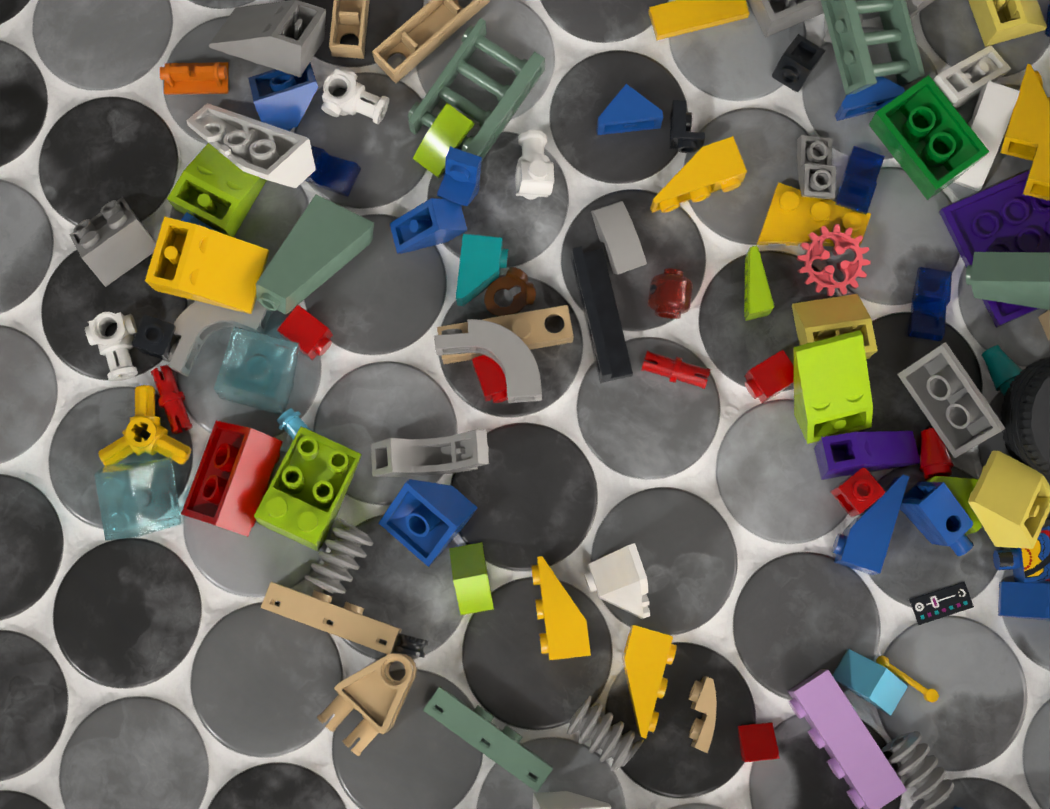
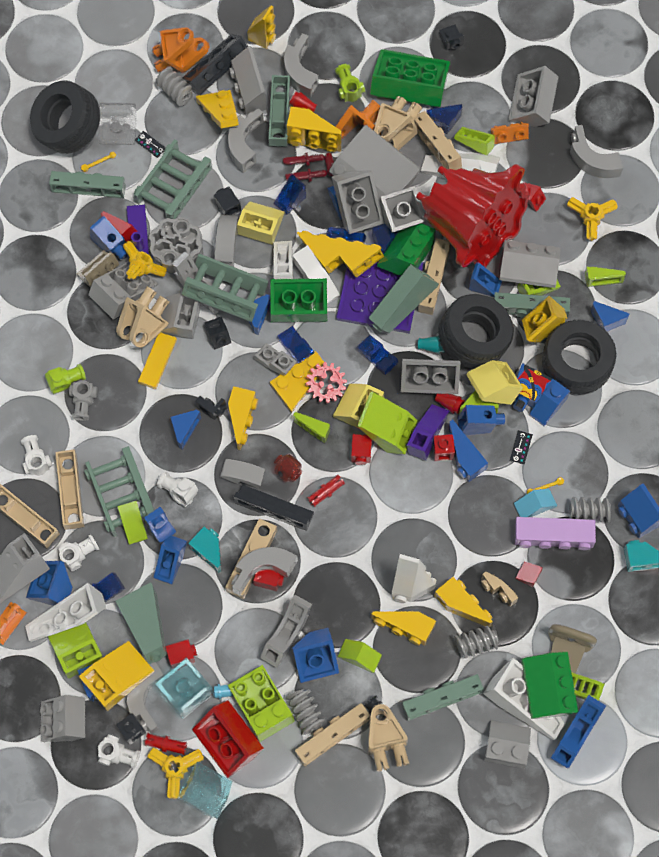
camera: 55 degrees left, 10 degrees down
reddish brown piece [484,267,536,317] -> none

